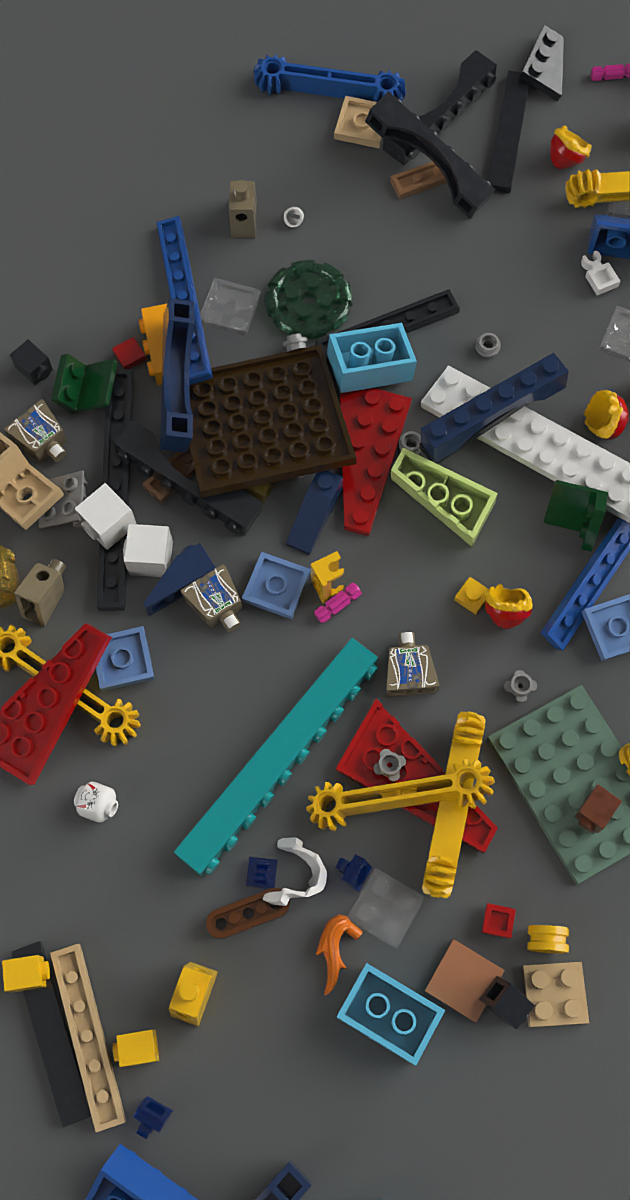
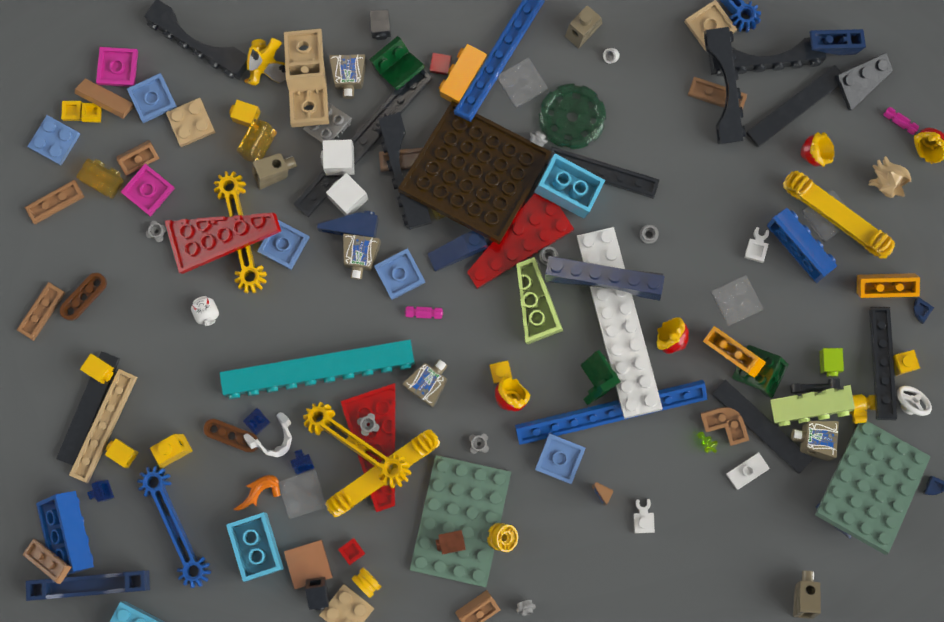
camera: 45 degrees right, 10 degrees up
dark blue arch [160,298,195,453] -> none
yellow hinge [311,551,344,604] -> none
none -> blue arm [137,466,211,588]
none -> dark blue slope [809,29,866,55]

